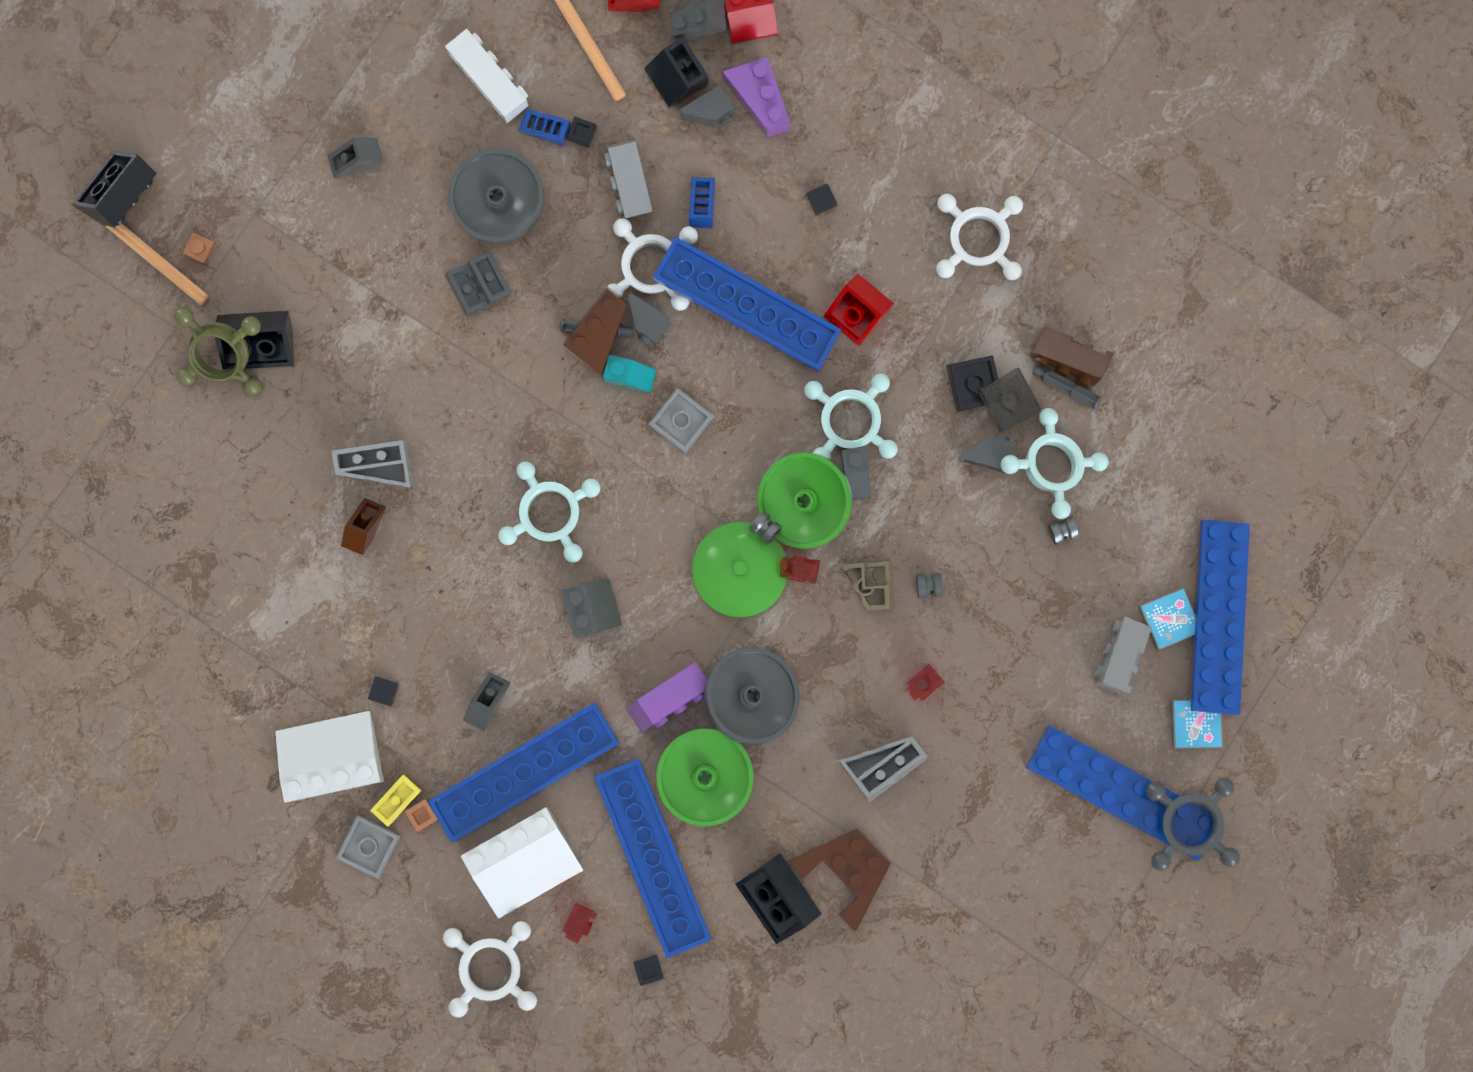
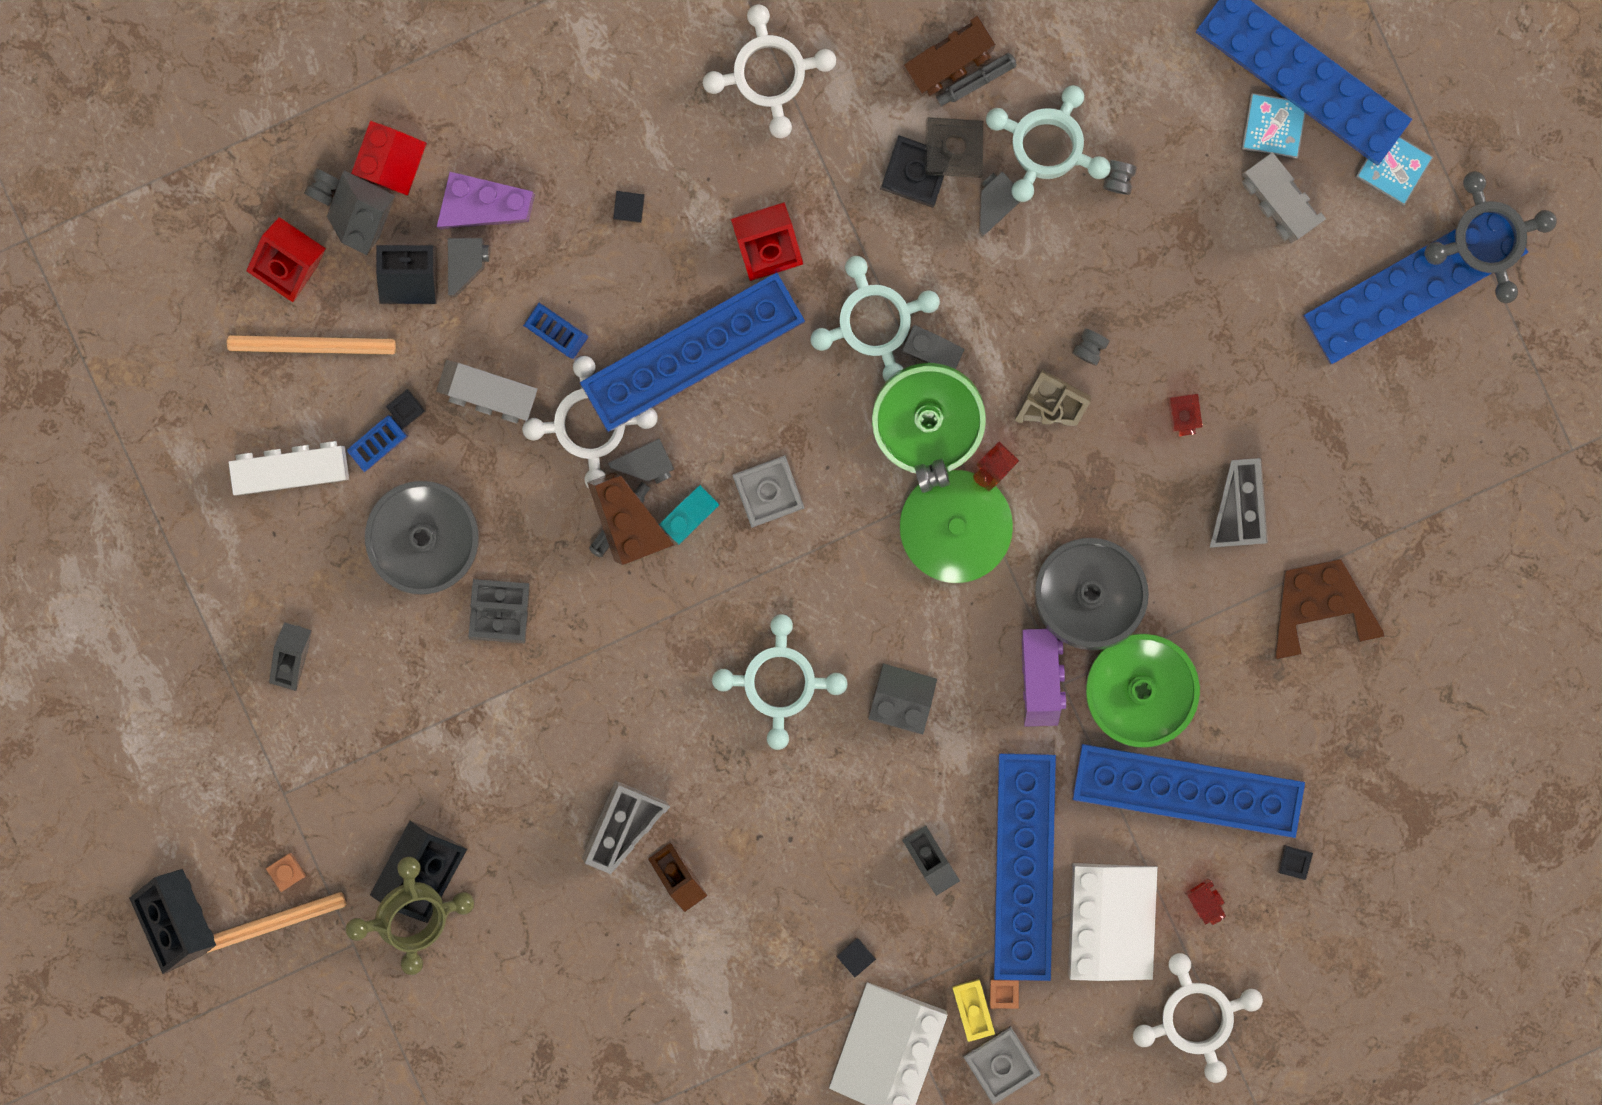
camera: 60 degrees left, 5 degrees up
black slope [735,853,822,944] -> none

